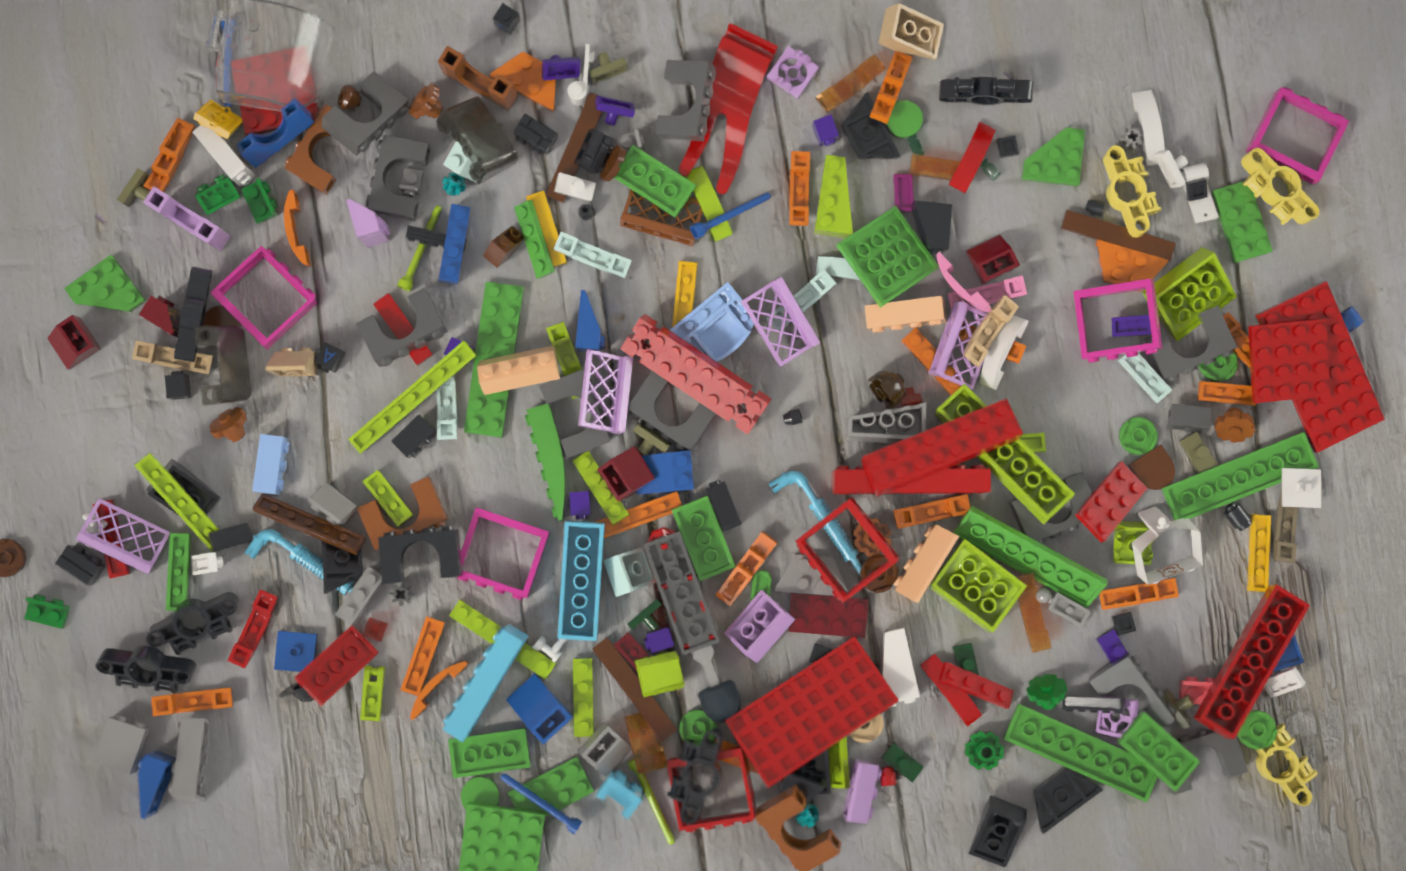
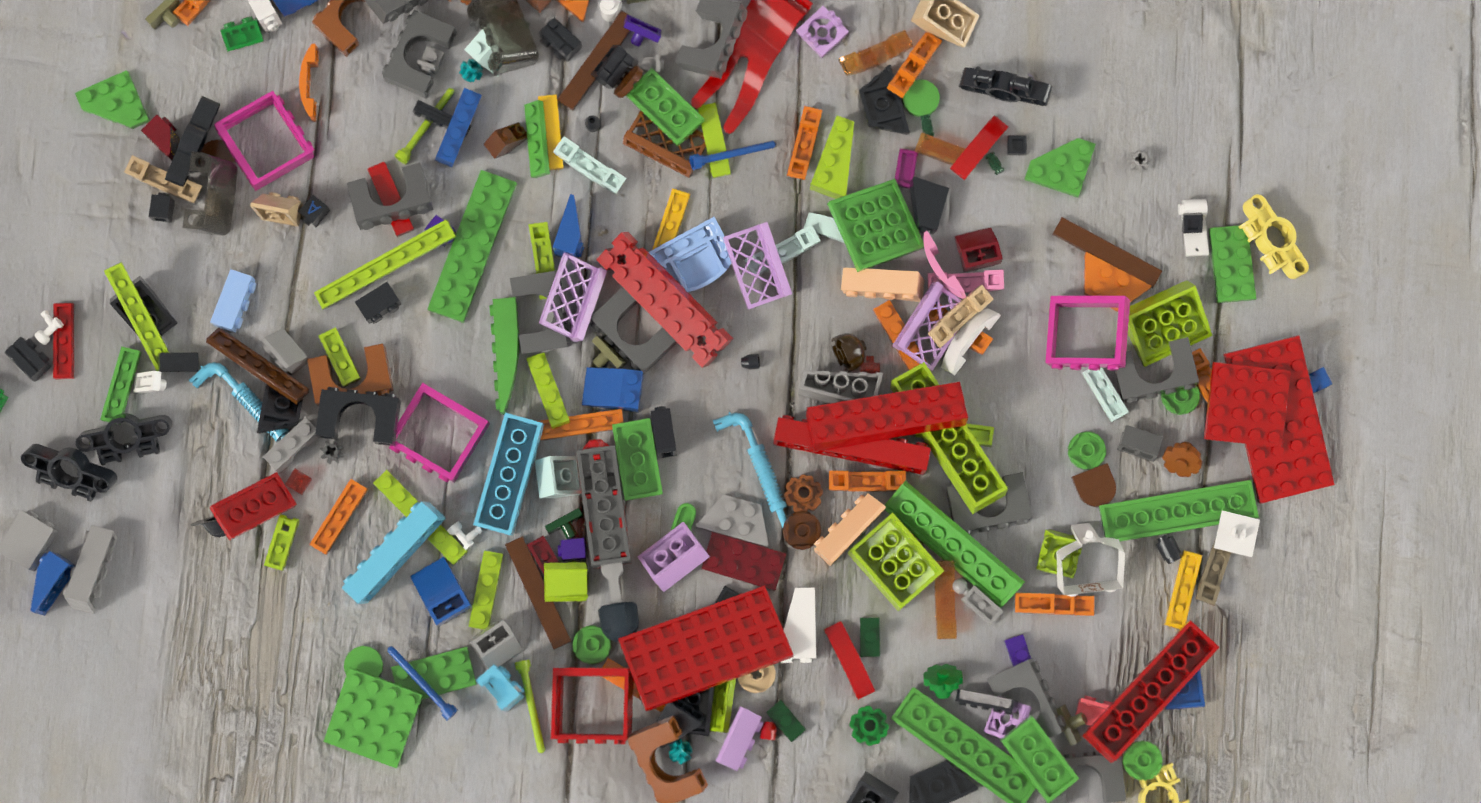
camera: 15 degrees right, 5 degrees down
dark red slope [47,314,101,370] -> none
lavender fence [76,498,171,574] -> none
lavender arch [143,187,231,252] -> none
orange slope [151,687,233,716] -> none
dark orange plant [209,407,247,442] -> none
red slope [227,589,278,669] -> none
green bracket [241,178,279,224] -> none
blue plate [274,631,318,672] -> none
lavender slope [346,199,391,247] -> none
orange slope [410,660,470,720] -> none
light aqua slope [434,364,458,440] -> none
bright green plate [448,728,531,778] -> none
light nougat slope [477,345,560,395] -> none
white tile [554,173,596,202] -> none
dark purple brick [570,491,592,519] -> none
dark red slope [597,446,655,502] -> none
clear orange slope [624,713,668,774] -> none
black piece [667,728,724,824] -> none
orange slope [715,531,778,606] -> none
red window [796,497,900,603] -> none
dark purple brick [812,115,839,147] -> none
red plate [938,662,1014,709] -> none
red plate [1075,461,1148,542] -> none
black hose [1085,199,1105,216] -> none
light yellow piece [1103,145,1162,238] -> none
dark purple tile [1111,315,1152,337] -> none
black tile [1111,612,1137,636] -> none
white slope [1132,90,1165,167] -> none
white tile [1154,150,1188,188] -> none
olive tile [1179,432,1217,473] -> none
orange plate [1197,381,1257,406] -> none
dark pink window [1246,87,1349,185] -> none
white tile [1264,667,1306,698] -> none

